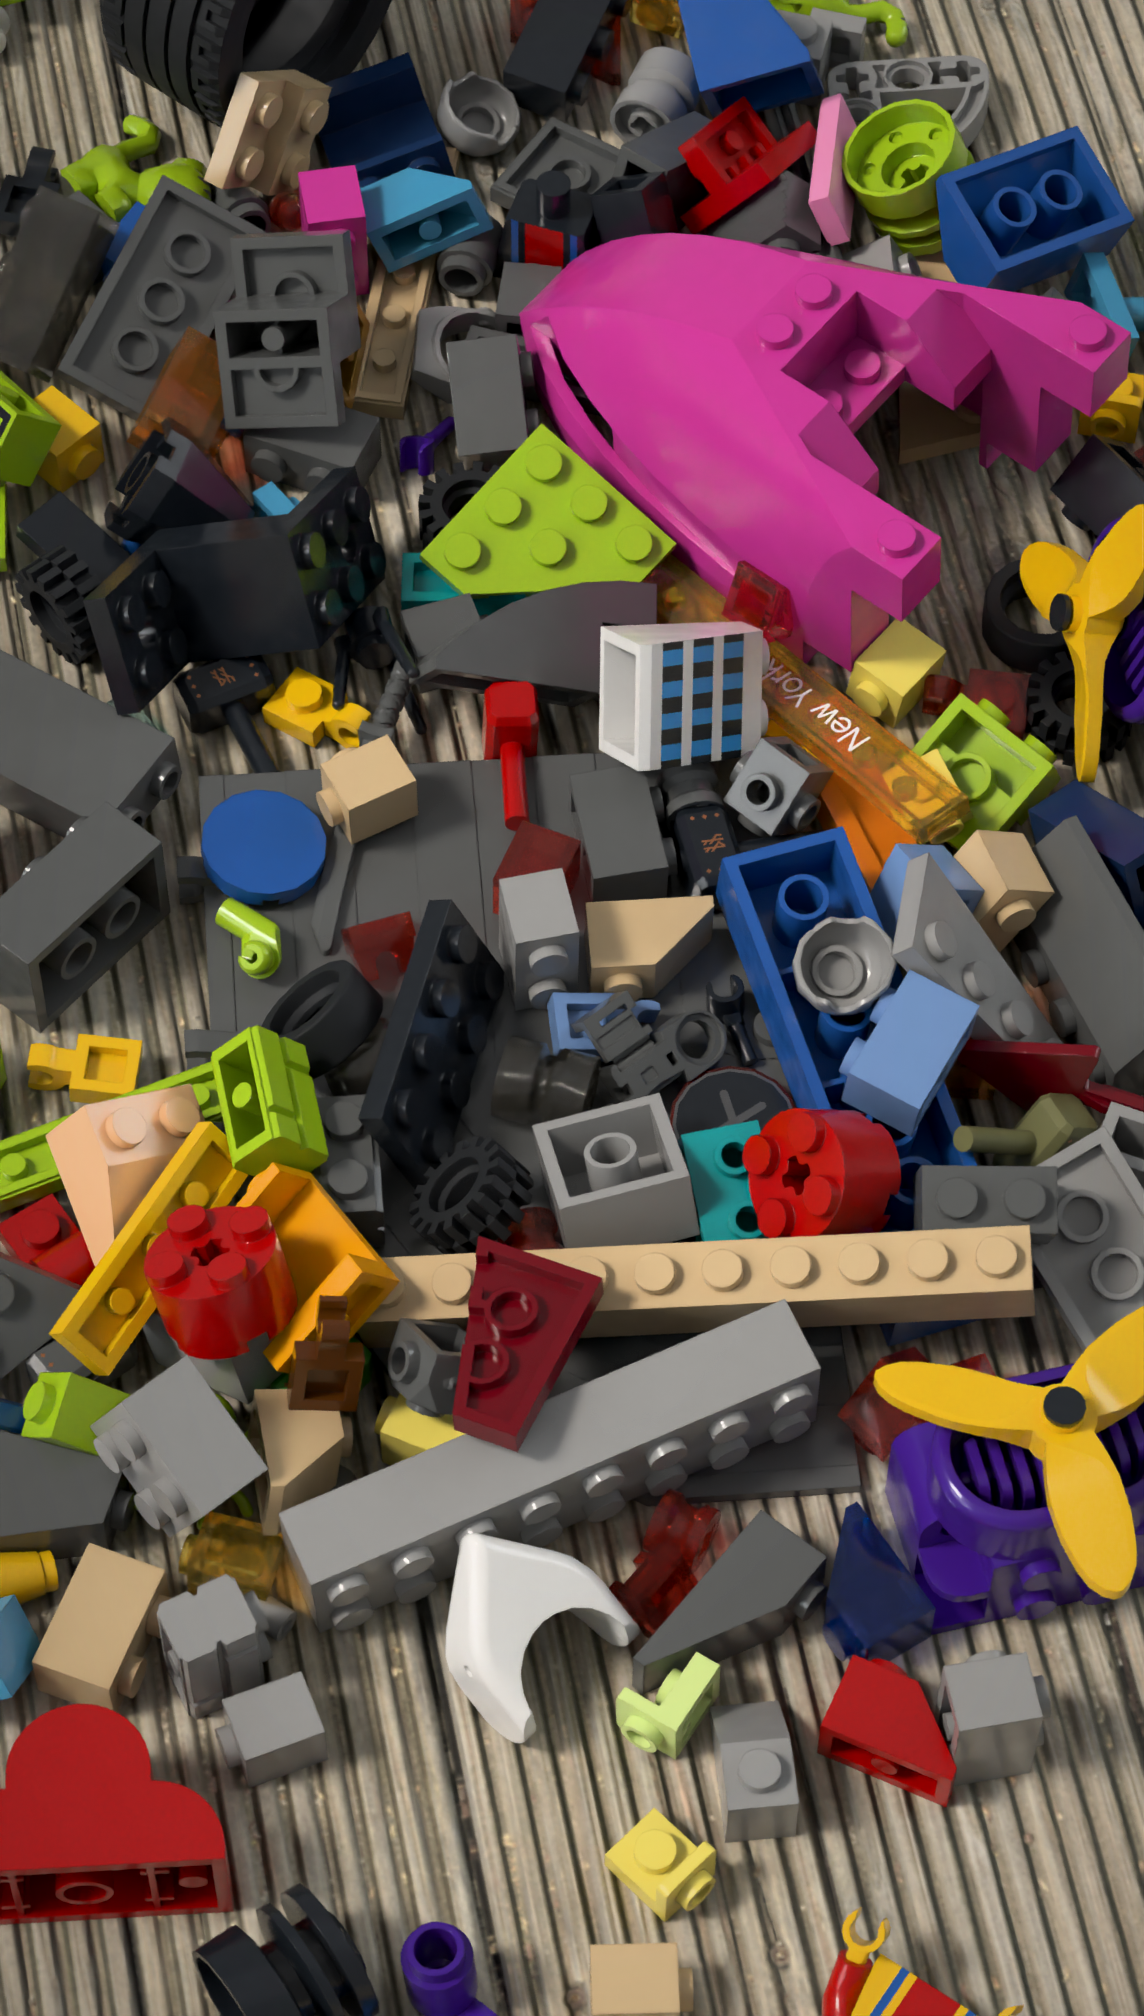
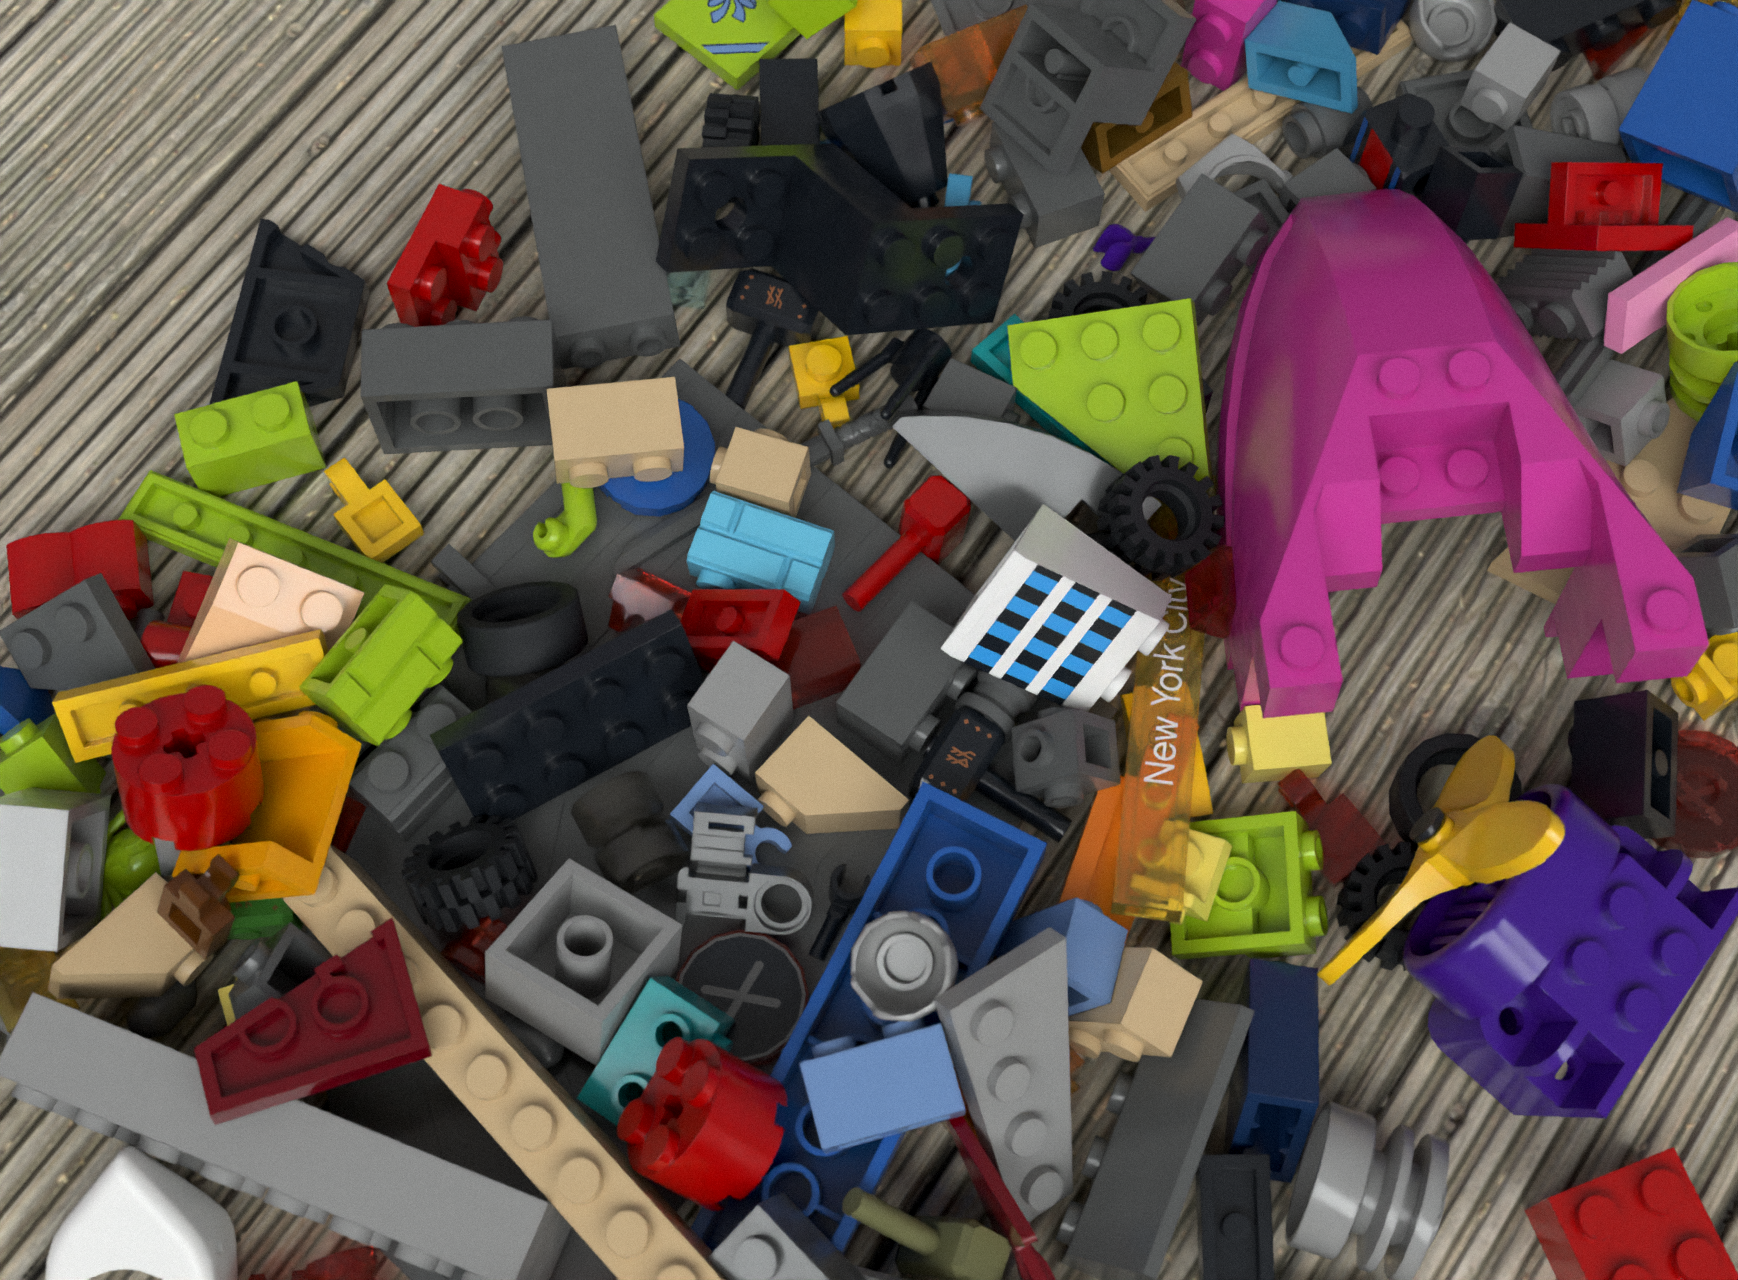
camera: 45 degrees right, 10 degrees up
none -> tan brick [547,377,684,488]
none -> red plate [680,589,801,673]
none -> medium azure brick [686,491,835,615]
none -> black tyre [1097,455,1224,581]
none -> light grey brick [1460,22,1560,131]

